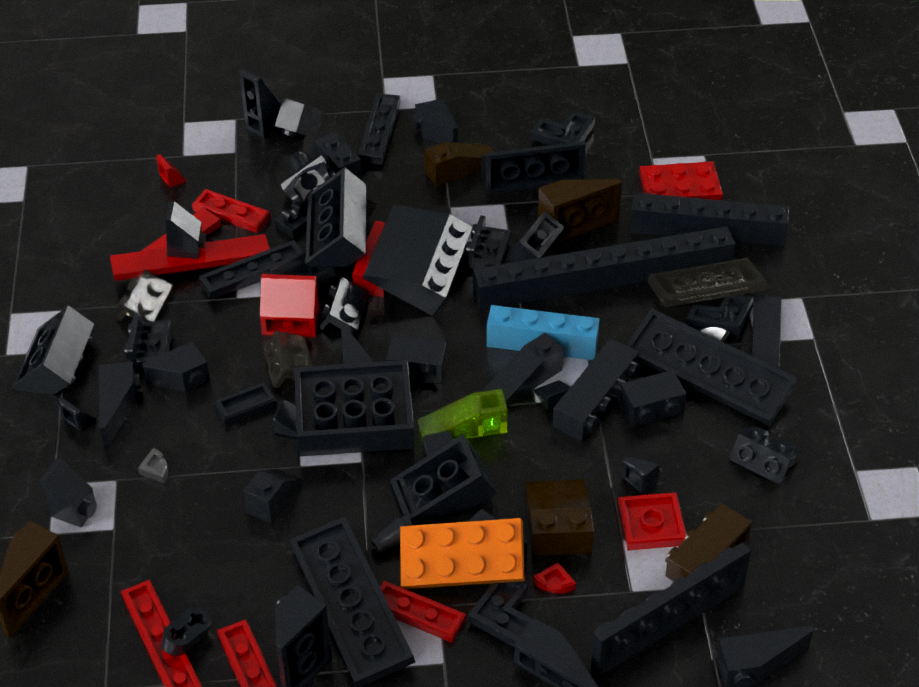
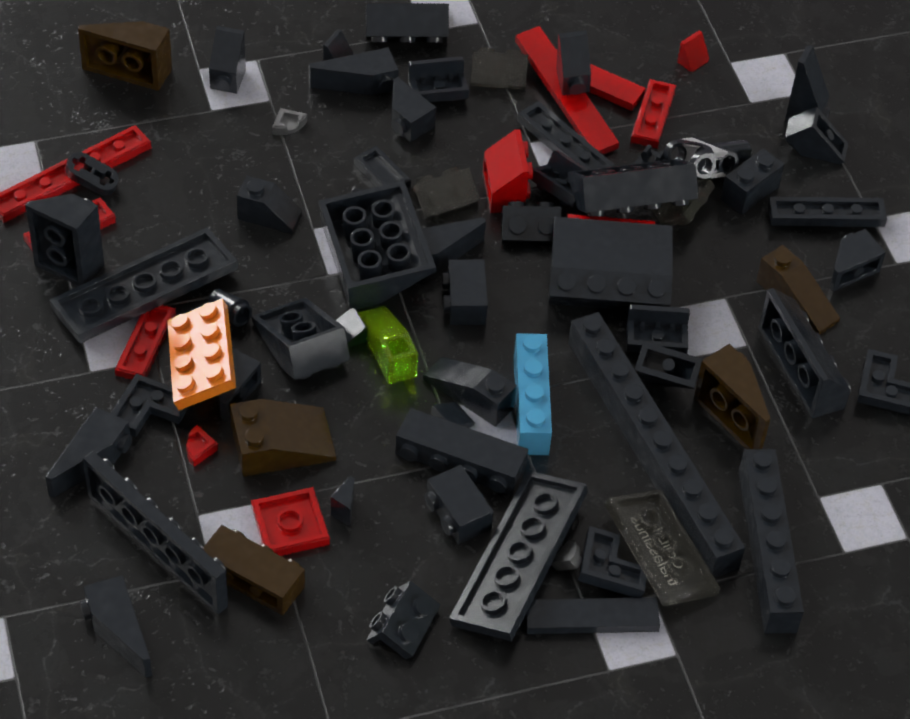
camera: 75 degrees right, 5 degrees up
red plate [639,161,723,200] -> none

